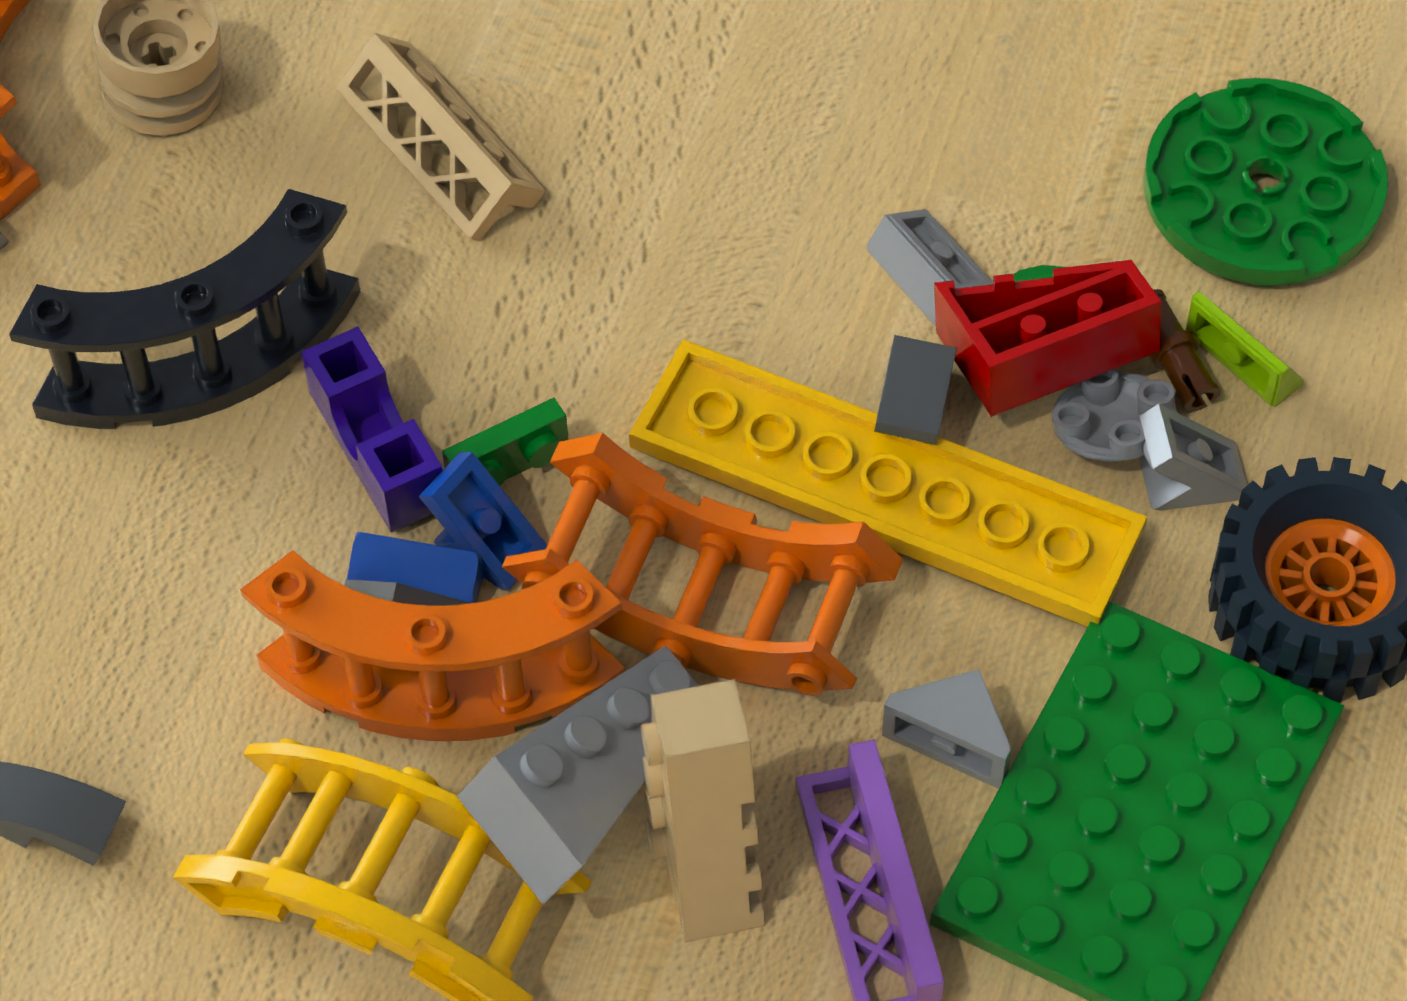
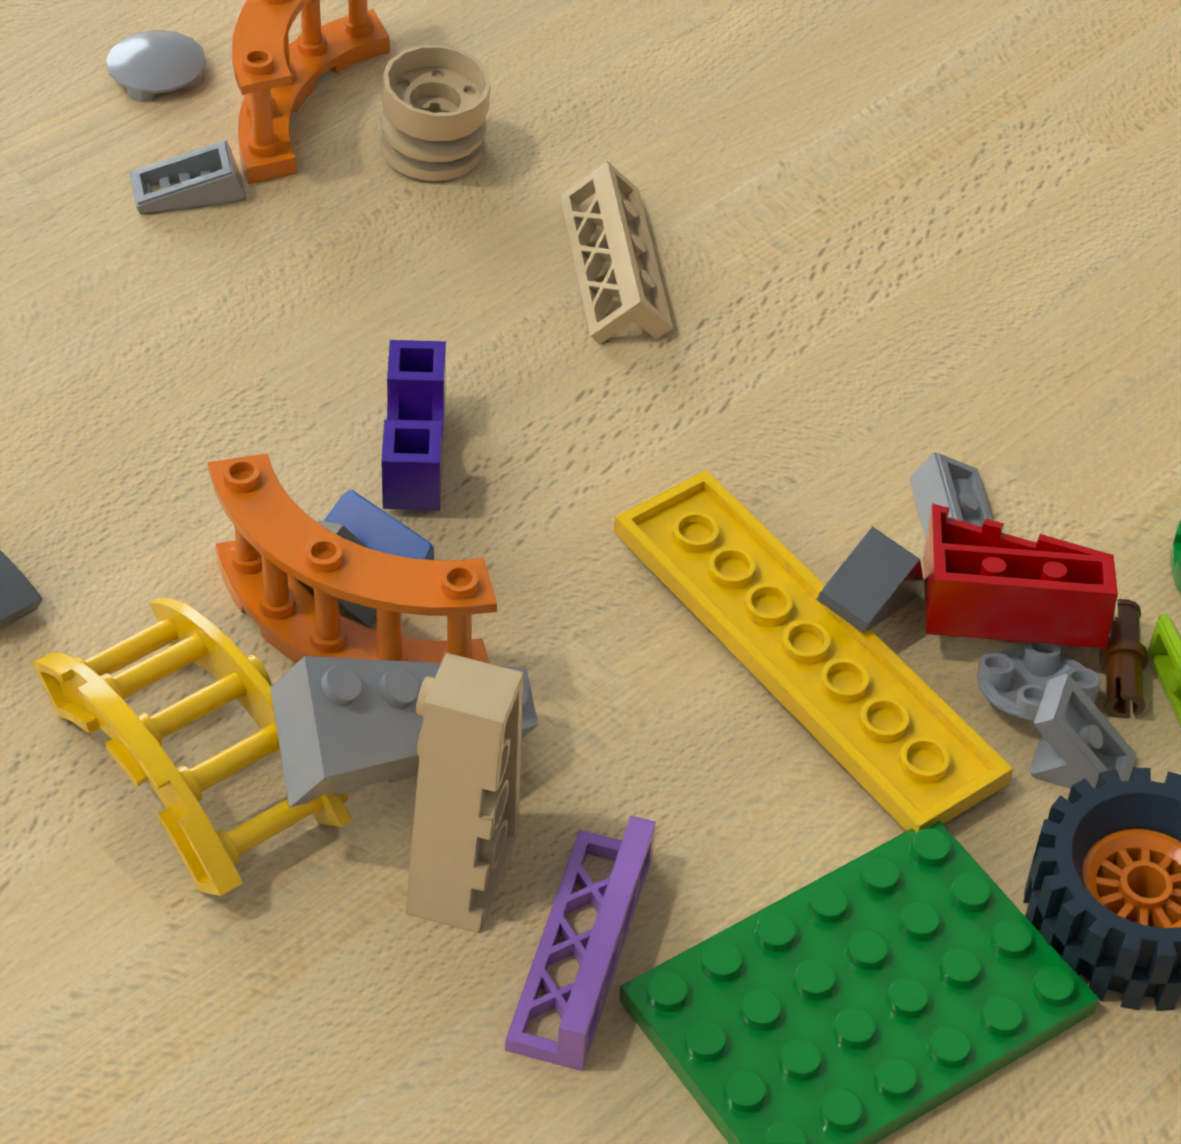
camera: 25 degrees right, 10 degrees down
black fence [9,189,361,429] -> none
blue slope [419,452,547,590] -> none
green plate [442,397,568,486] -> none
orange fence [502,432,903,696] -> none
light grey slope [882,669,1011,789] -> none

